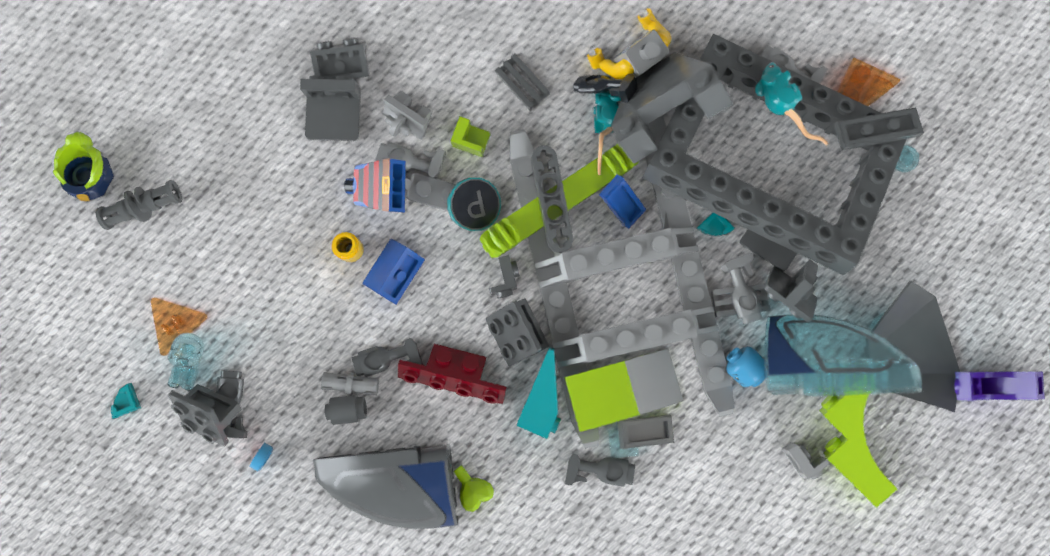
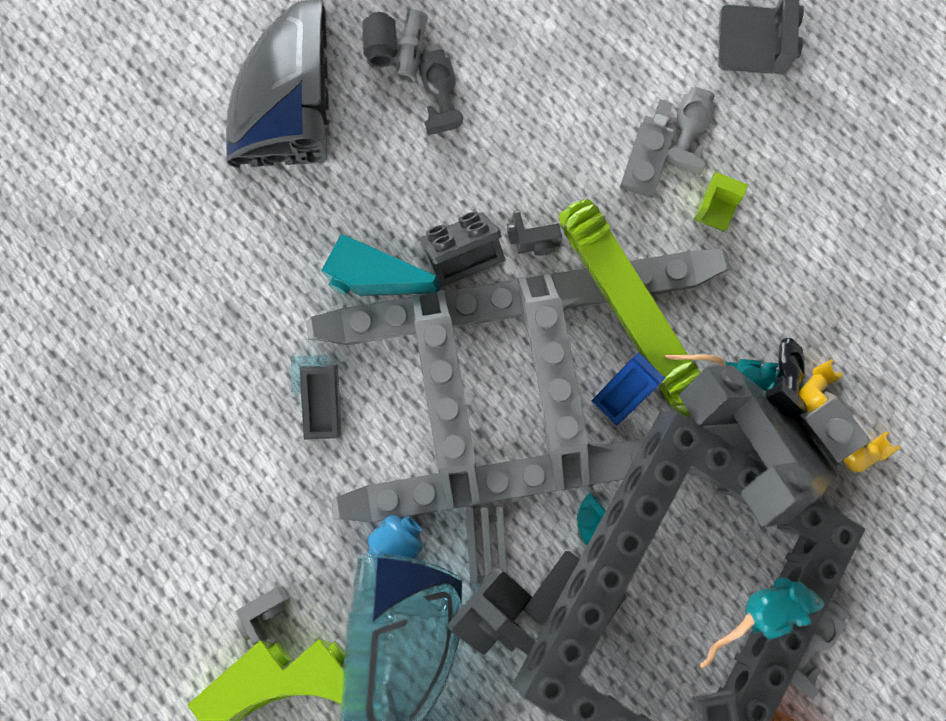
camera: 90 degrees right, 5 degrees down
dark grey bracket [310,38,370,79] -> none
yellow brick [332,232,364,262] -> none
torso [344,159,406,213] -> none
blue panel [363,239,425,305] -> none
light grey hips [383,91,432,140] -> none
dark red bracket [398,344,507,404] -> none
black tile [447,178,501,231] -> none
lime rock [453,465,494,512] -> none
dark grey tile [495,53,550,111] -> none
dark grey beam [531,145,573,253] -> none
slope [564,348,683,432] -> none
dark grey piece [565,453,635,487] -> none
light grey piece [721,253,763,325] -> none

